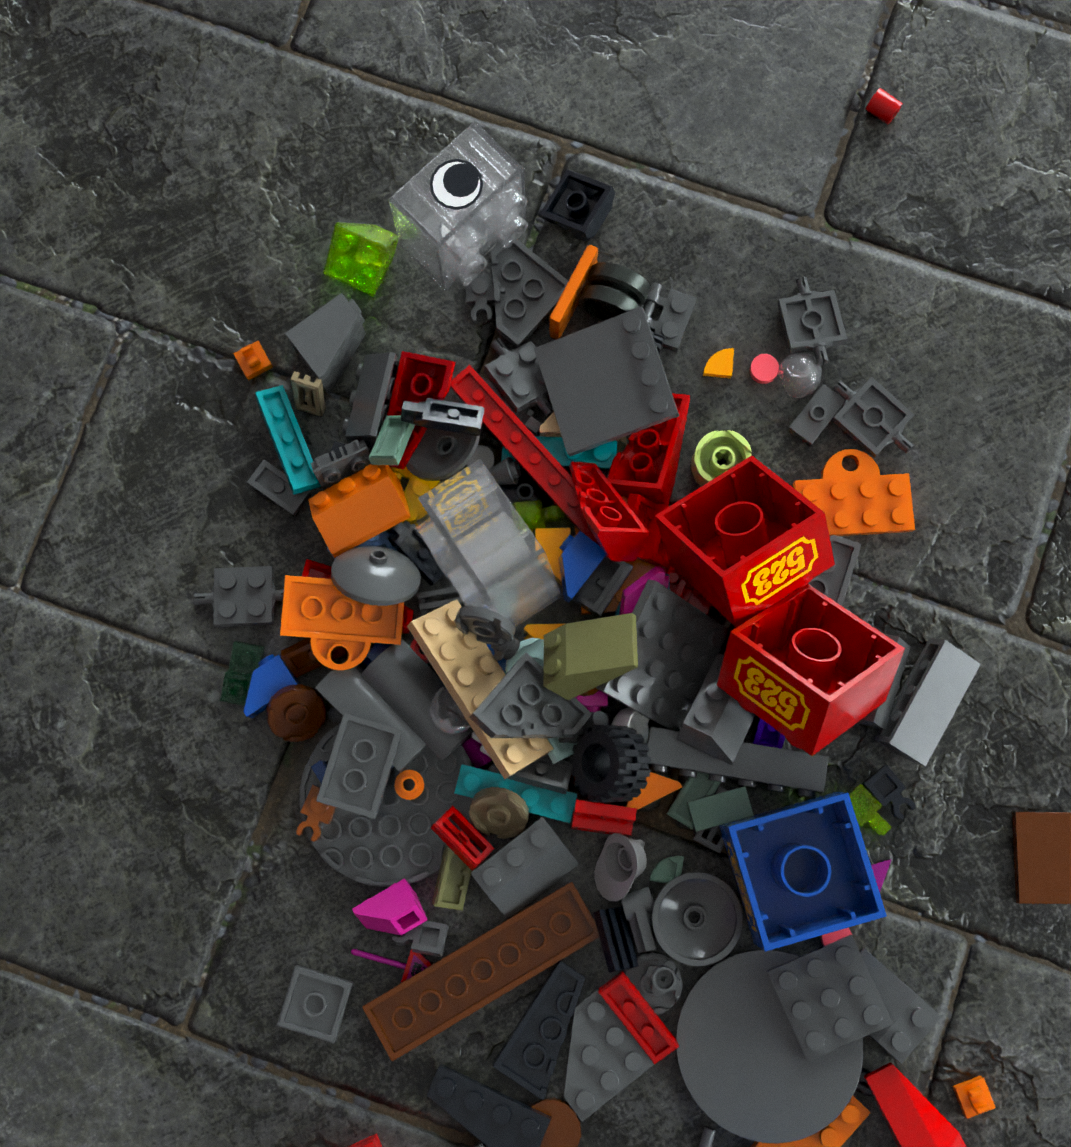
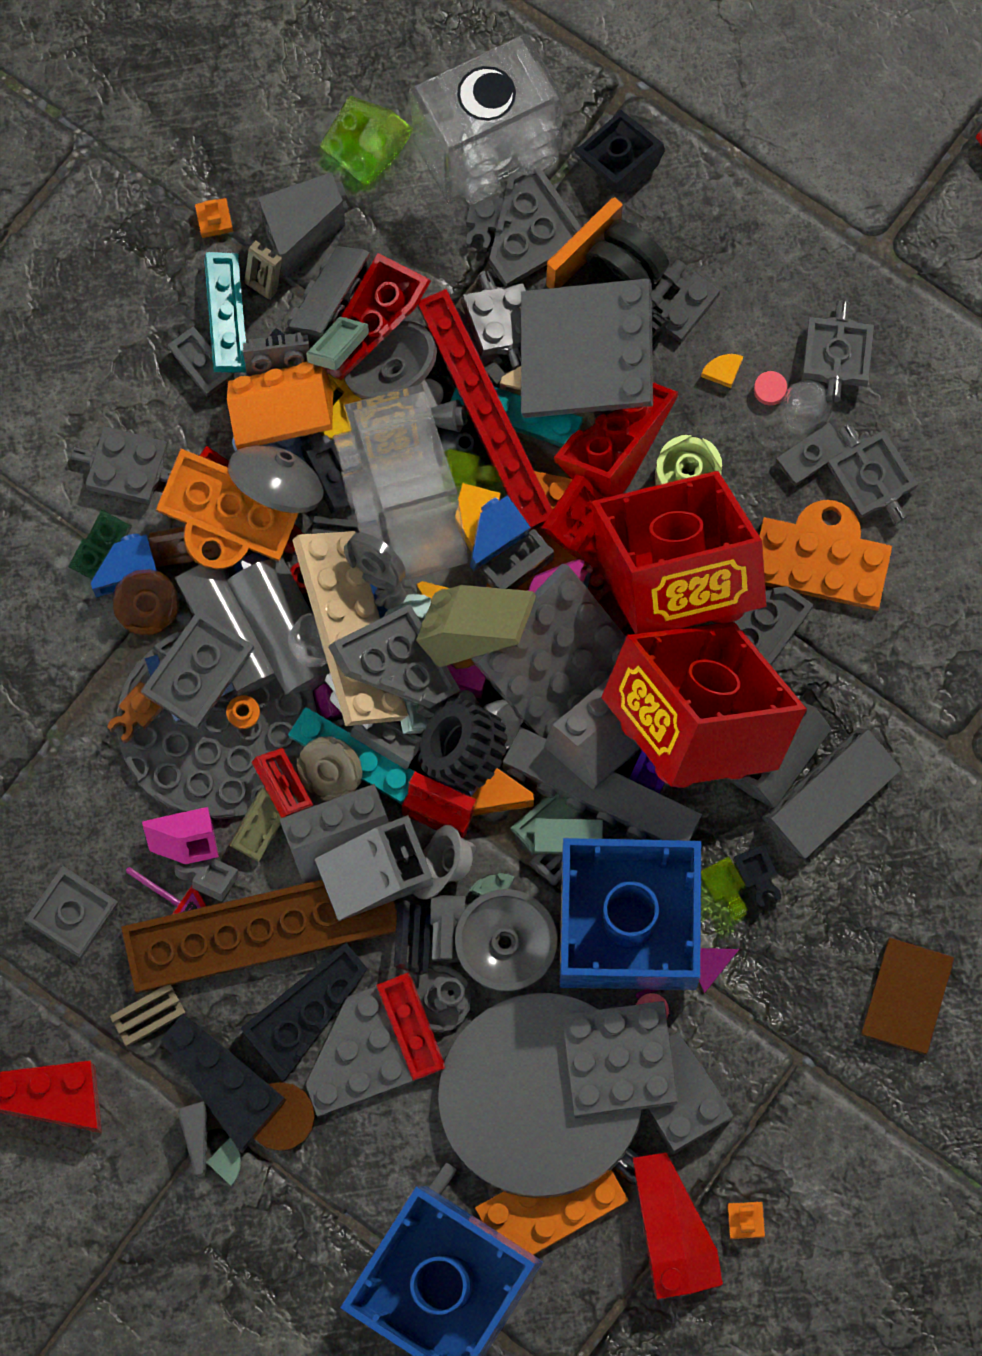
camera: 15 degrees right, 5 degrees down
black hinge [401,398,485,436] -> none
red wedge [569,461,649,562] -> none
none -> dark tan tile [110,985,186,1047]
none -> slope [315,815,433,922]

